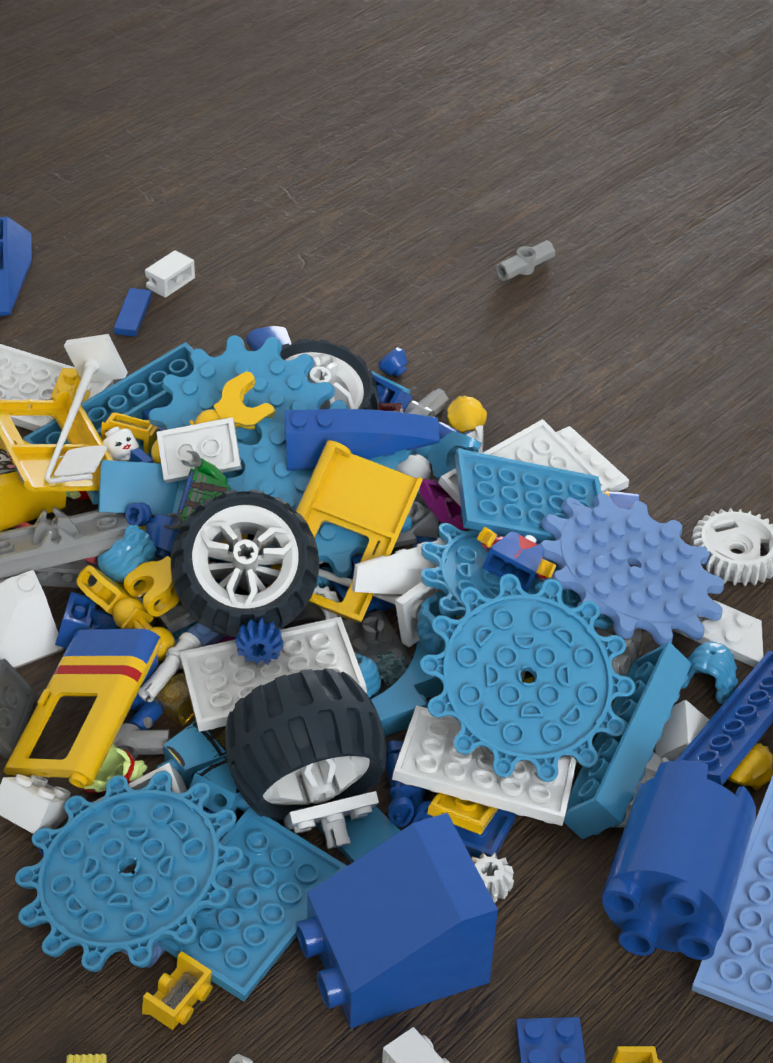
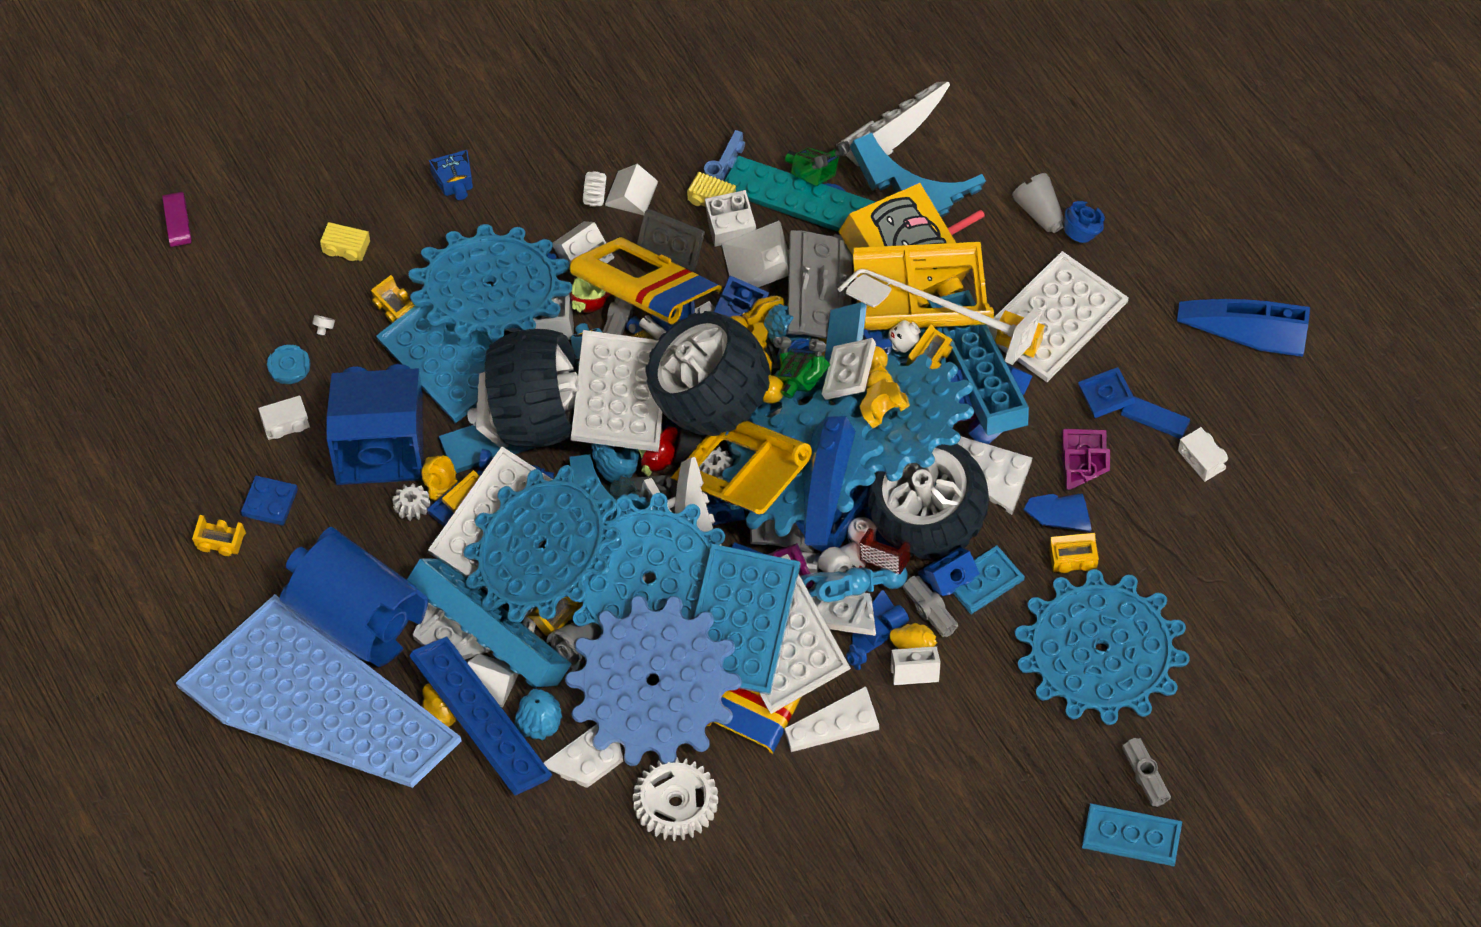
camera: 110 degrees right, 15 degrees up
blue bush [126,503,152,526] -> none
blue gear [235,618,284,666] -> none
blue cone [378,348,408,377] -> none
blue torso [476,527,556,592] -> none
none -> white brick [890,646,940,685]
none -> dark azure plate [1015,569,1190,725]
none -> yellow window [1049,533,1099,573]
none -> magenta slope [1062,429,1110,490]
none -> blue plate [1078,367,1135,418]
none -> dark azure tile [1082,803,1182,866]

